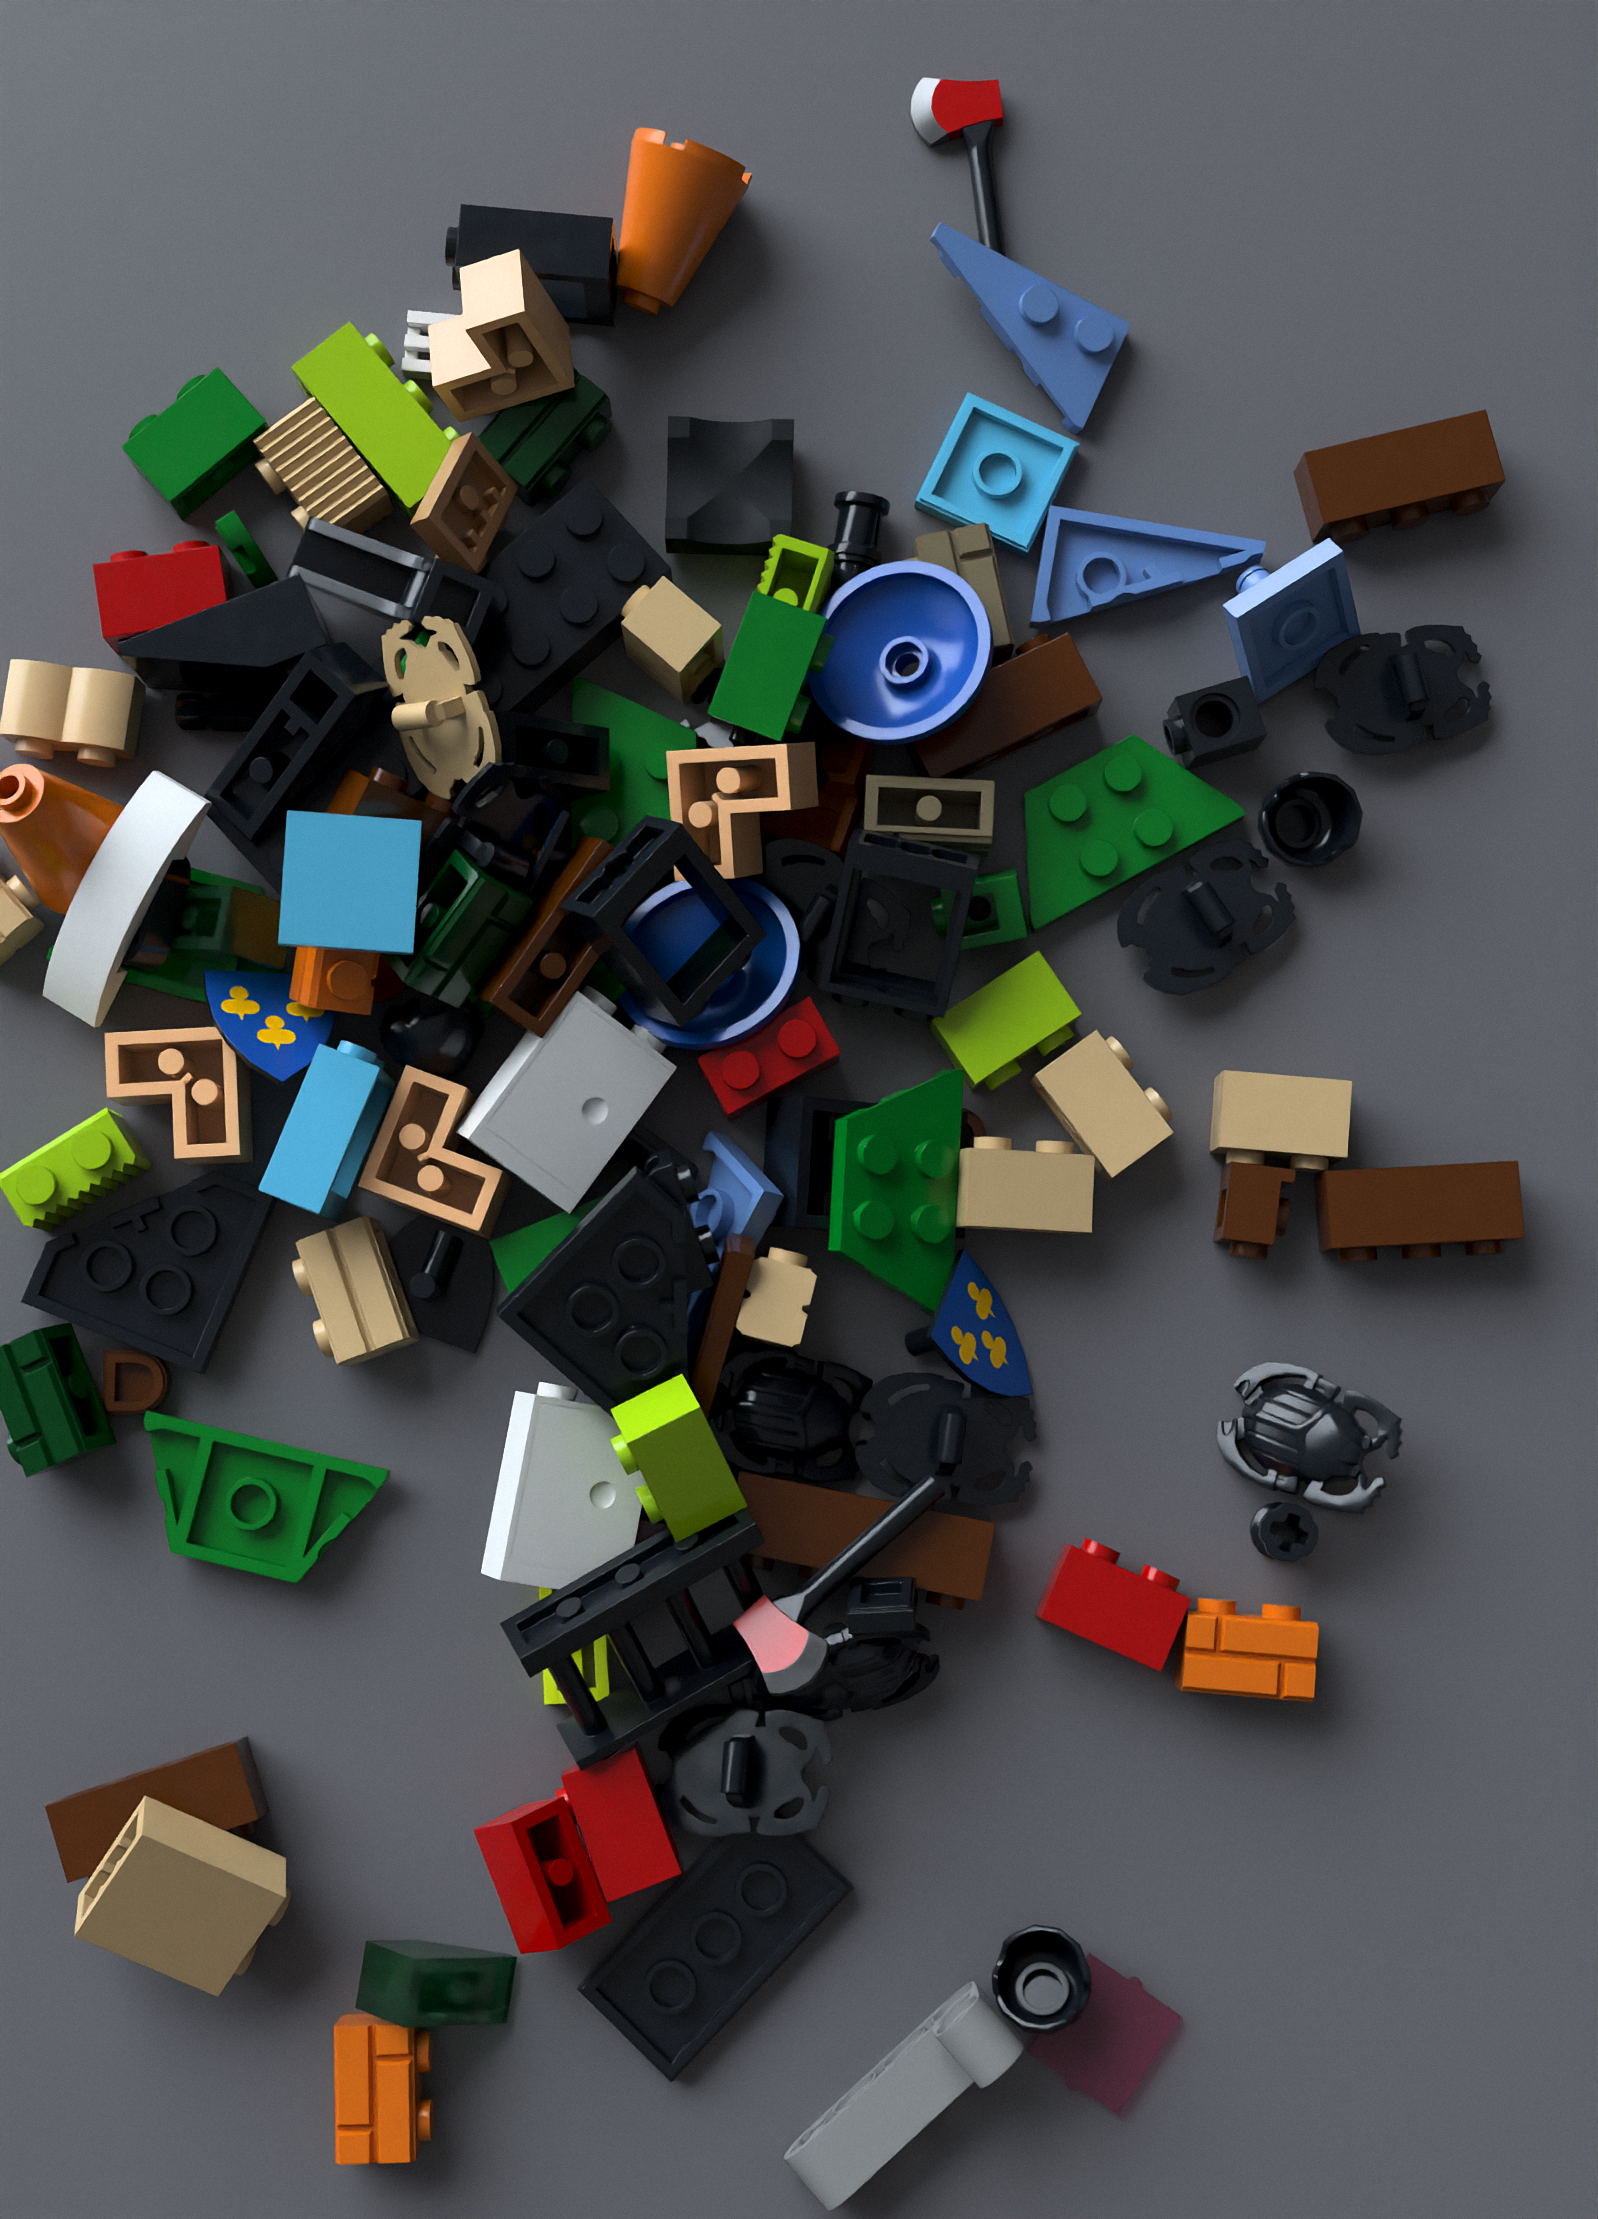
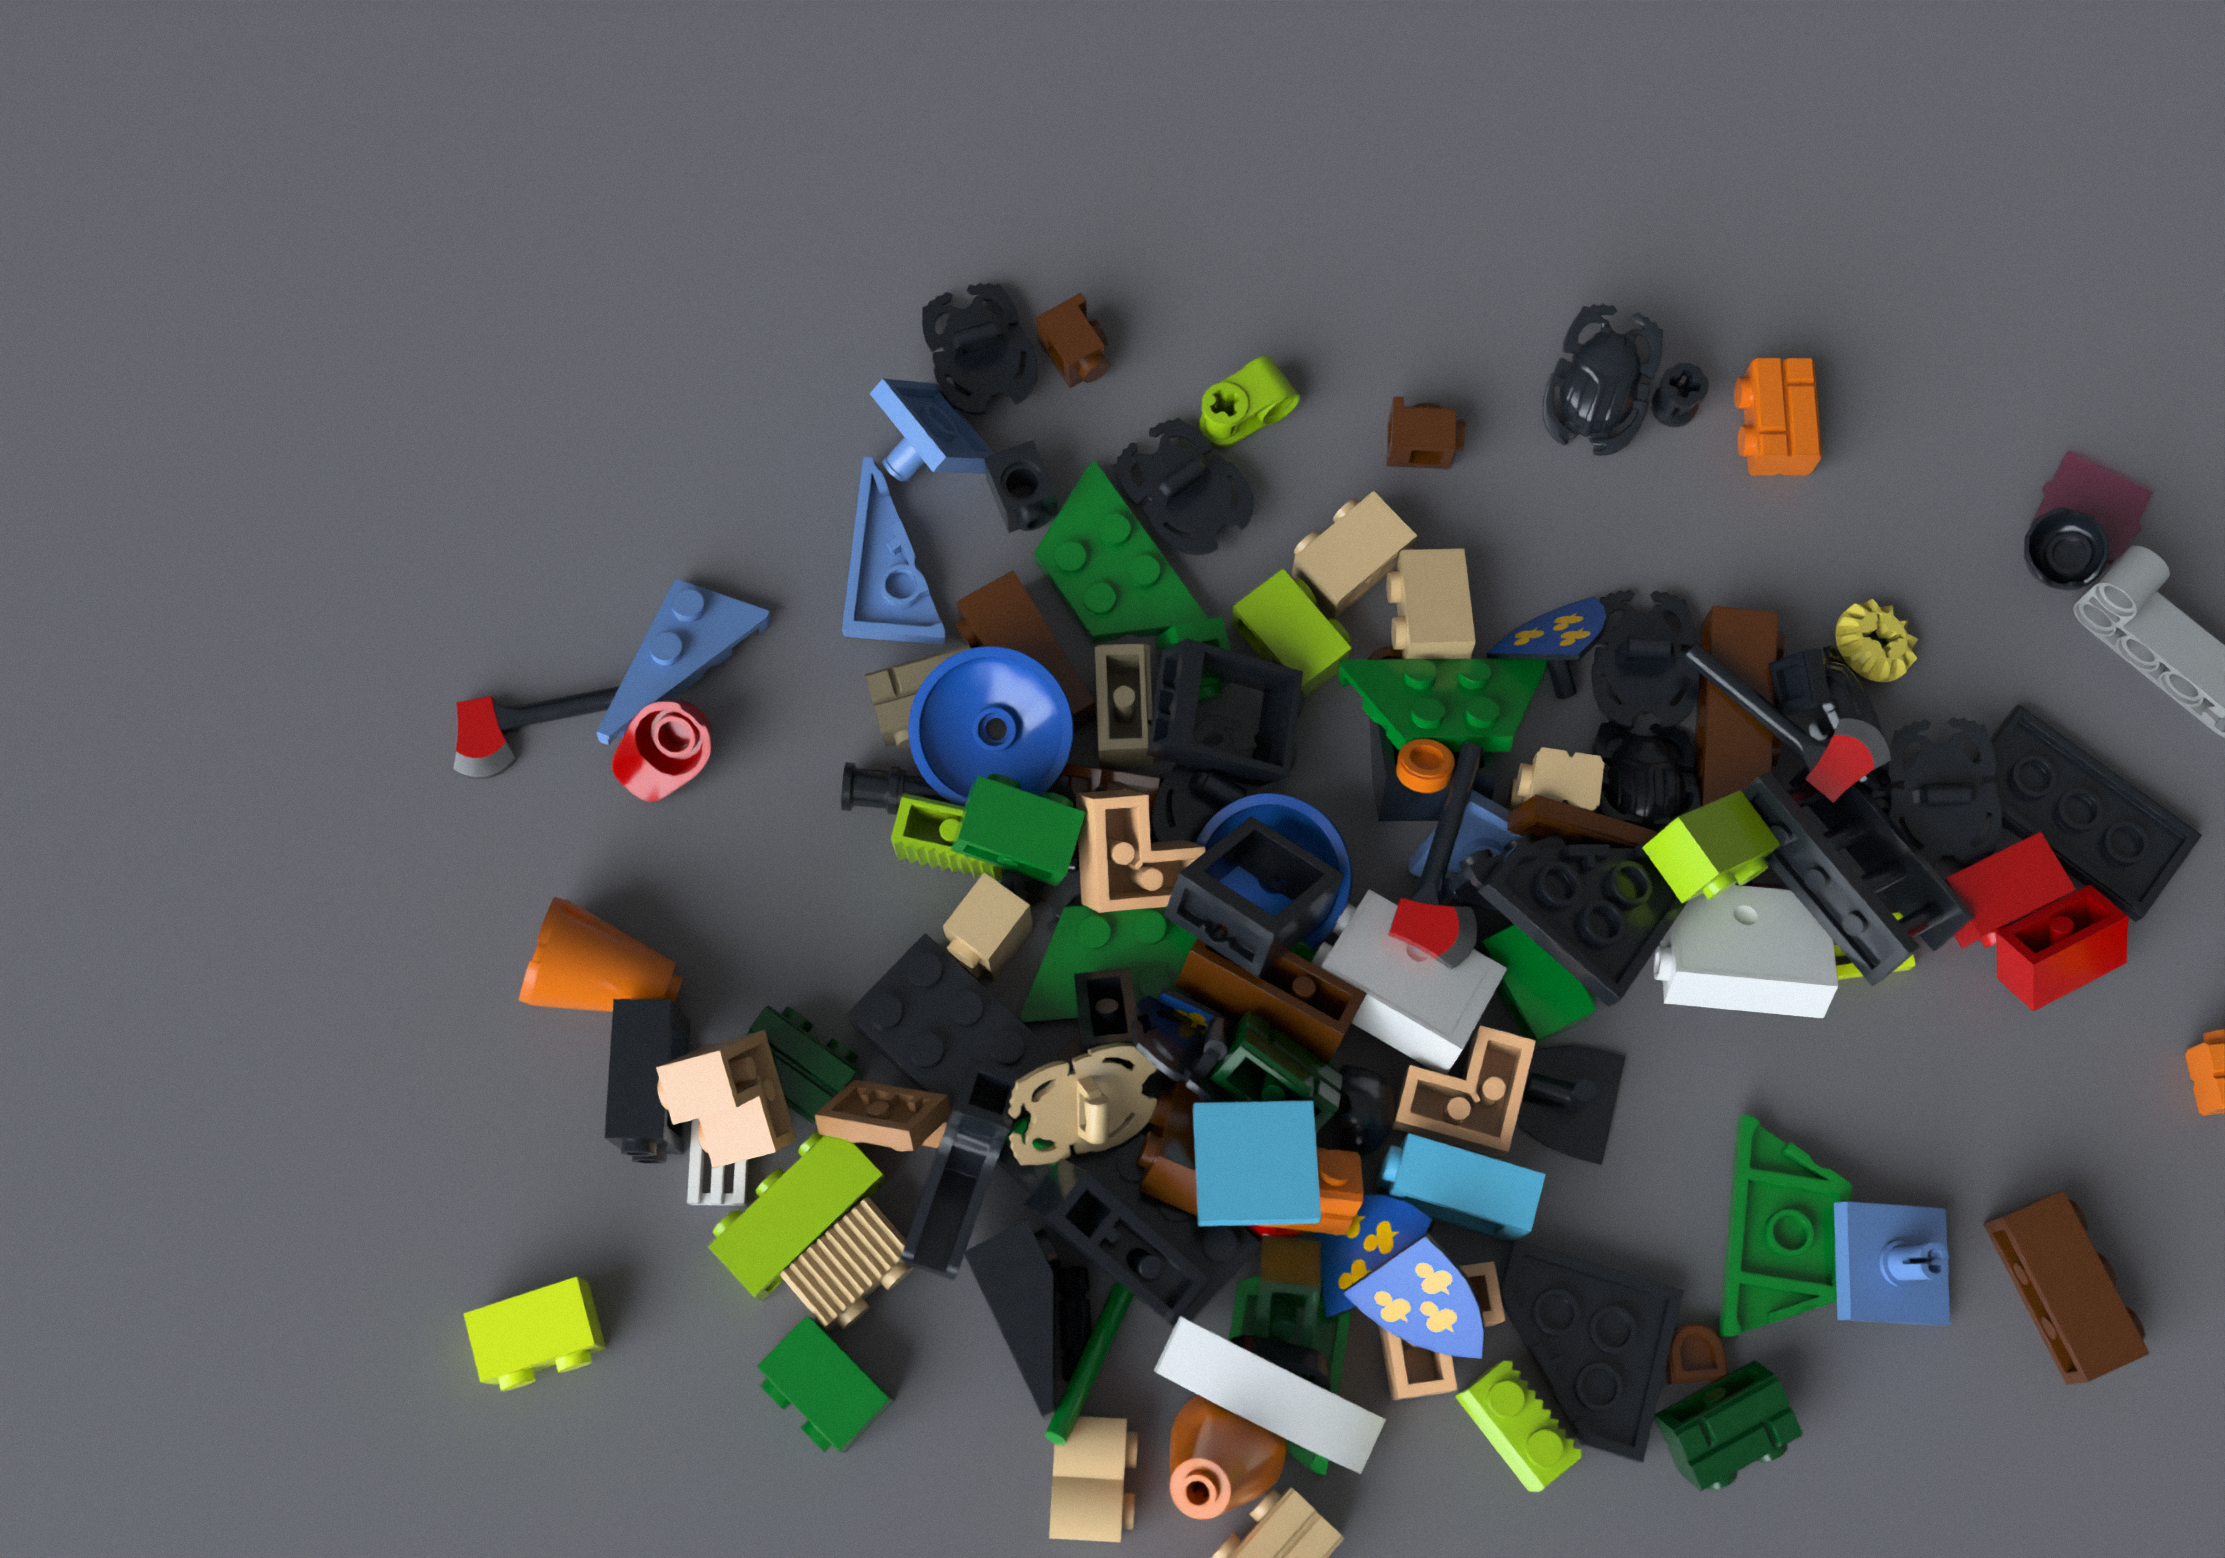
camera: 90 degrees left, 10 degrees down
tan brick [74,1795,291,1997] -> none
red brick [92,540,235,654] -> none
green tile [215,510,278,588] -> none
tan brick [292,1215,421,1366] -> none
clear green slope [355,1940,517,2028] -> none
black brick [665,416,794,556] -> none
red brick [697,996,841,1123] -> none
medium azure tile [914,392,1080,559] -> none
red brick [1034,1537,1191,1672] -> none
tan brick [1209,1070,1352,1173] -> none
black hair [1257,771,1363,869] -> none
reddish brown brick [1293,409,1506,545] -> none
reddish brown brick [1314,1161,1524,1263] -> none
none -> neon yellow brick [463,1276,606,1391]
none -> red piece [612,699,712,802]
none -> reddish brown brick [1037,293,1110,388]
none -> green bar [1045,1283,1134,1446]
none -> lime piece [1199,355,1300,448]
none -> shield [1343,1233,1485,1359]
none -> piece [1388,743,1484,970]
none -> orange tile [1396,739,1455,793]
none -> medium blue tile [1834,1201,1950,1326]
none -> light yellow gear [1835,599,1918,682]

